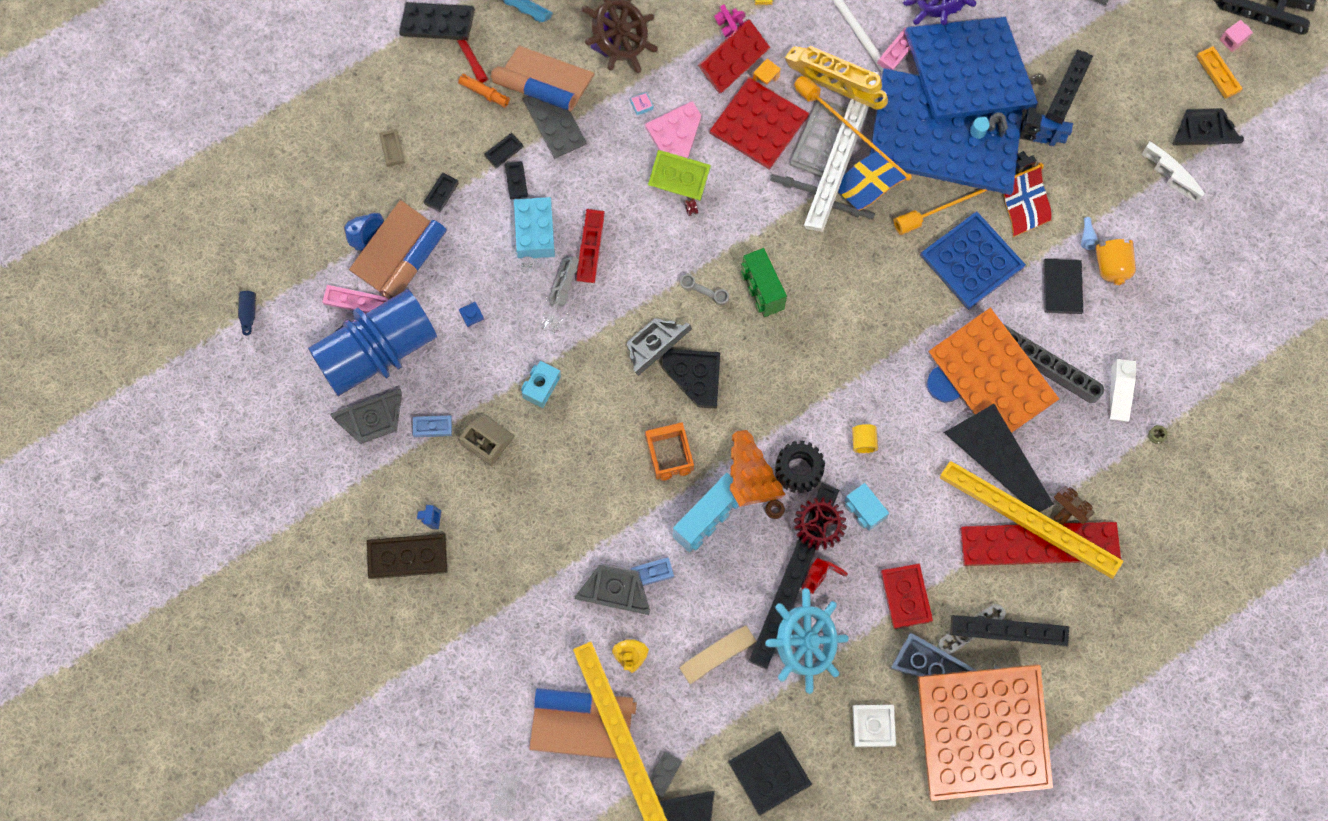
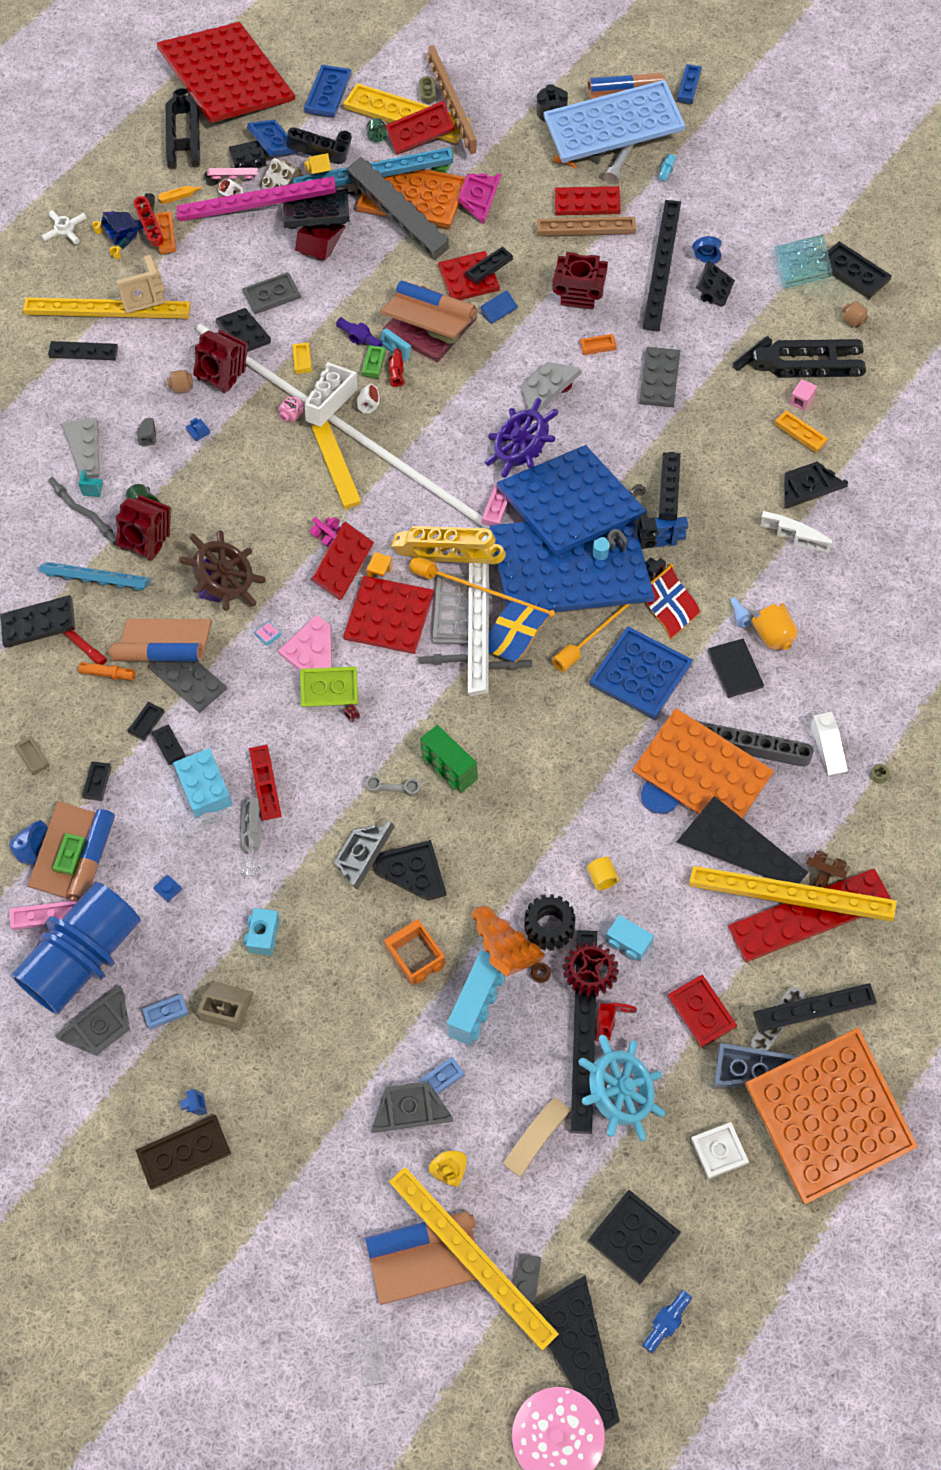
camera: 15 degrees left, 10 degrees down
none -> bright green plate [53,833,86,876]

